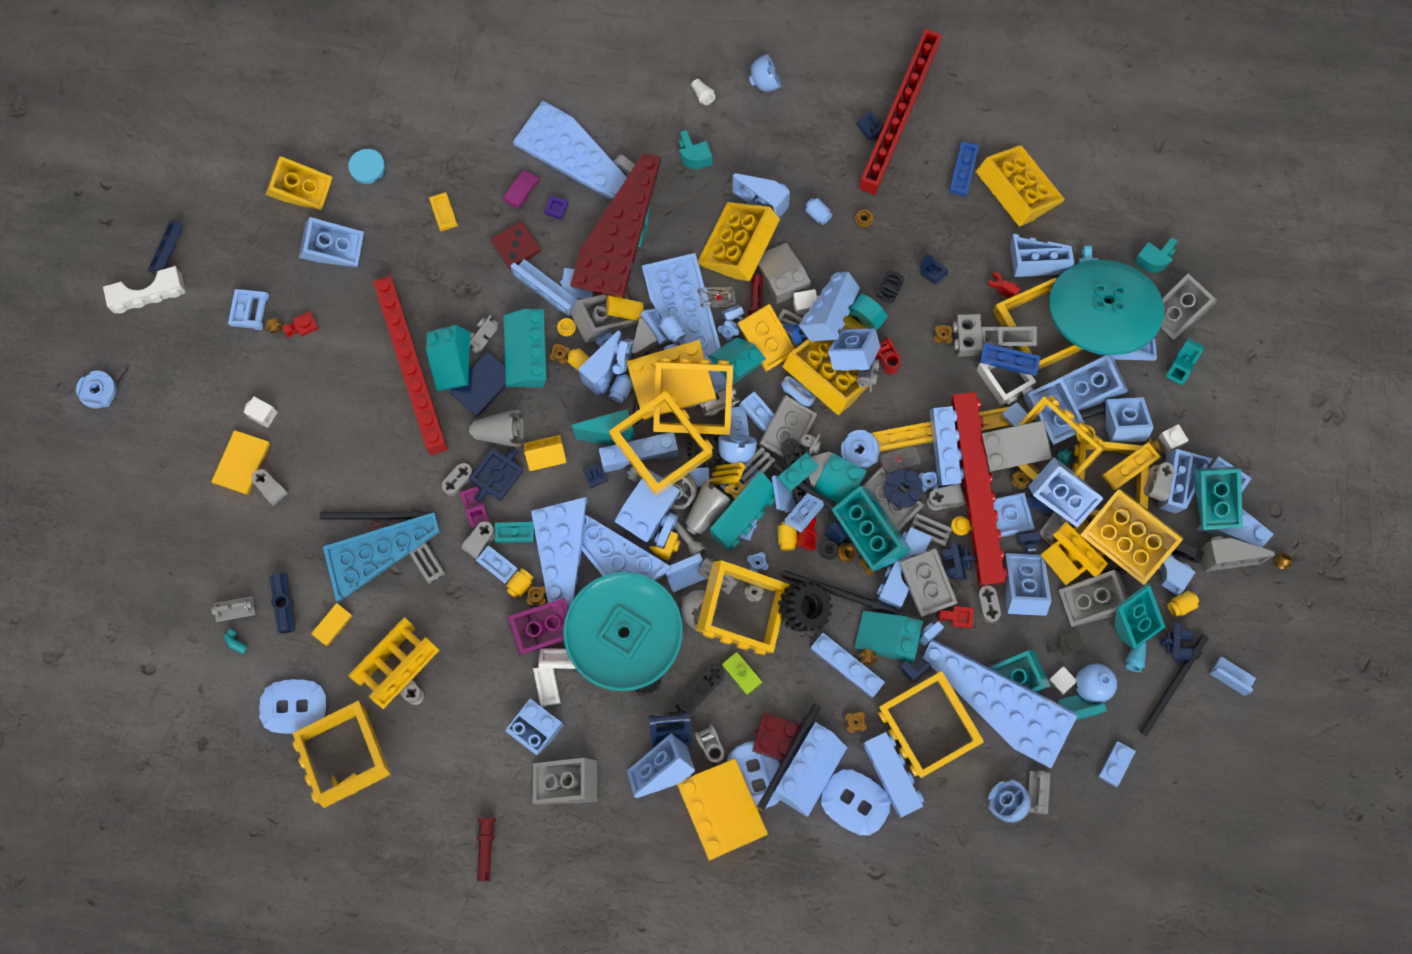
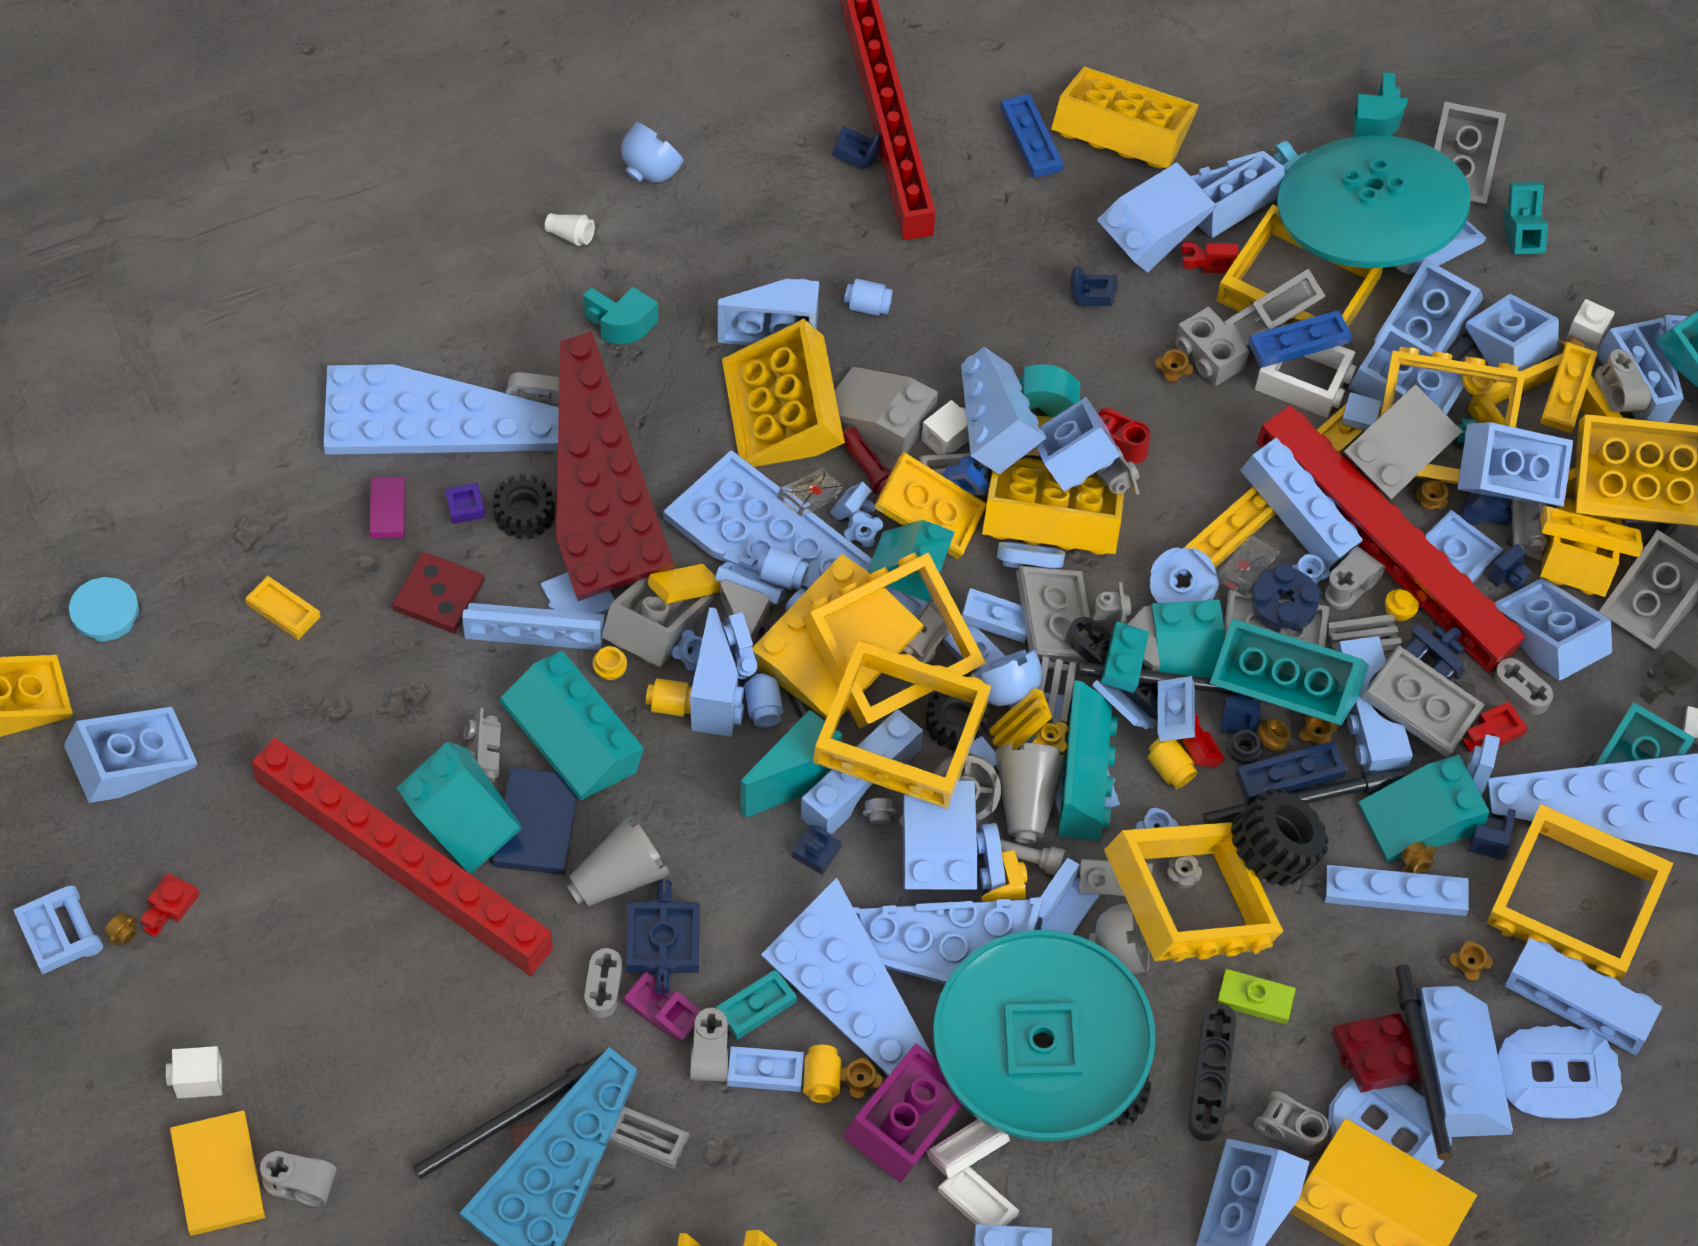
camera: 40 degrees left, 15 degrees down
yellow panel [523,435,566,471] -> none
pearl gold plate [549,344,571,364] -> none
dark blue plate [649,711,692,748] -> none
pearl gold plate [855,210,873,228] -> none
black gear [877,270,904,303] -> none
none -> black tyre [493,474,554,539]
none -> light blue slope [1097,162,1217,273]
none -> dark blue plate [1235,741,1347,803]

